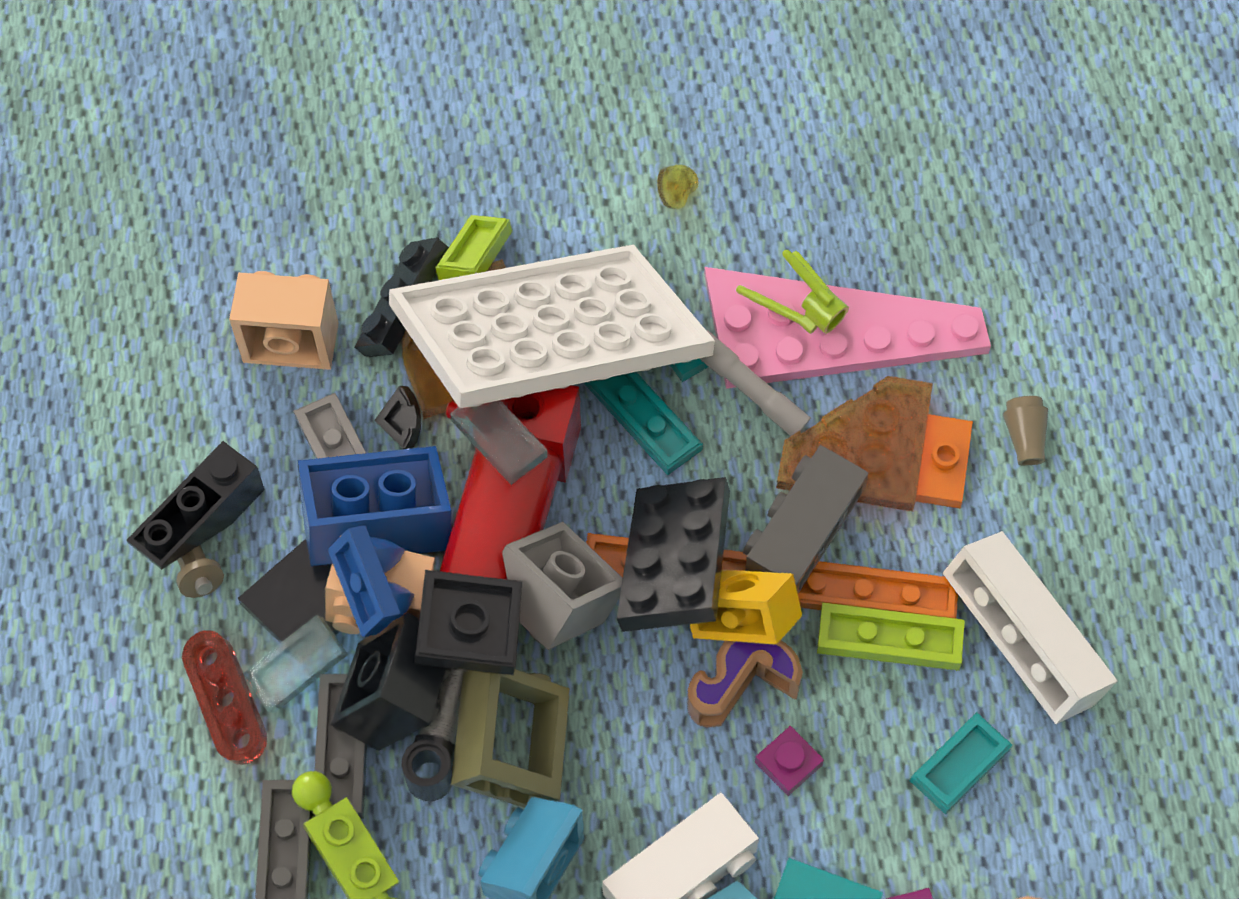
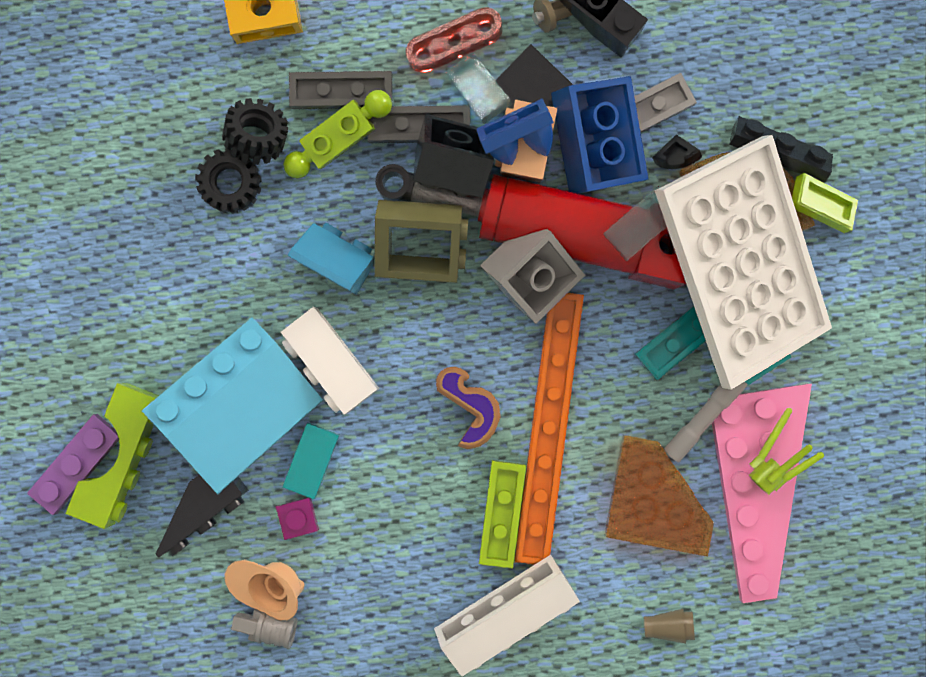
camera: 90 degrees right, 25 degrees up
light nougat brick [229,271,339,370] -> none
black tile [414,570,523,675] -> none
black plate [617,477,730,632] -> none
clear yellow piece [657,165,699,209] -> none
yellow brick [690,570,802,645] -> none
dark grey brick [743,445,869,593] -> none
magenta plate [754,726,824,796] -> none
teal tile [910,712,1013,815] -> none
orange plate [915,414,973,509] -> none

